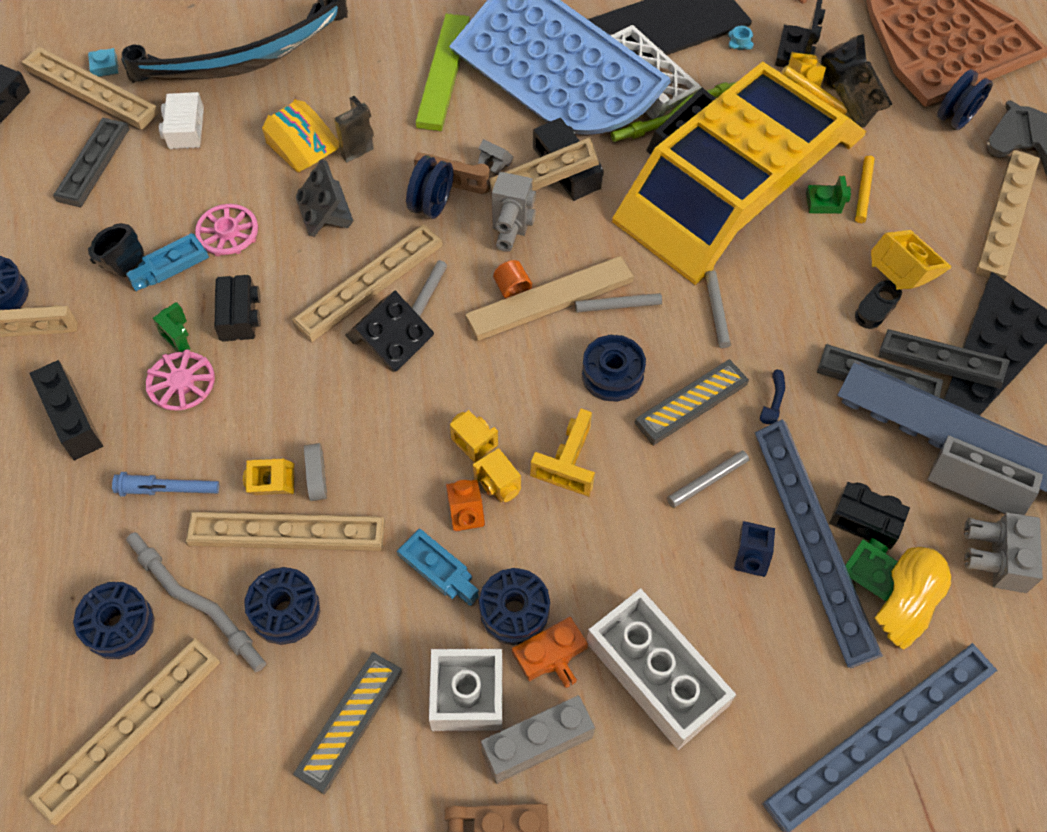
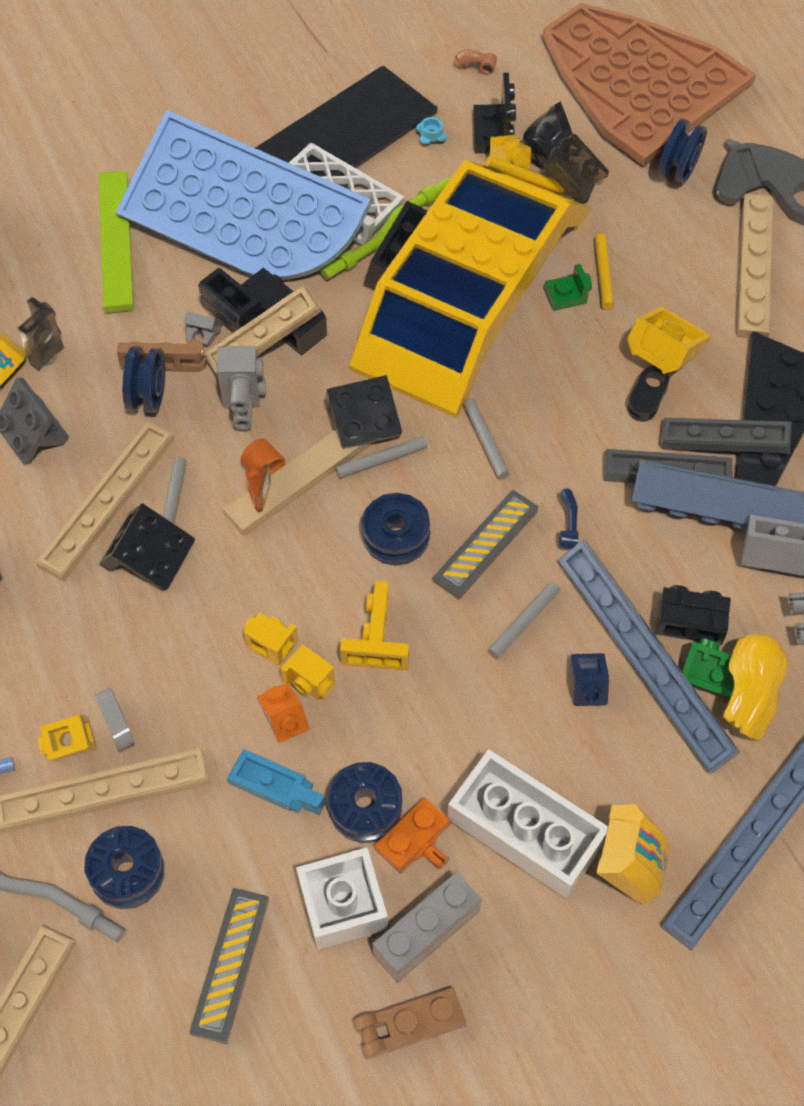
camera: 15 degrees left, 0 degrees up
none -> black brick [198,268,263,332]
none -> clear orange slope [245,464,271,513]
none -> black bracket [325,375,402,449]
none -> yellow slope [597,804,669,904]

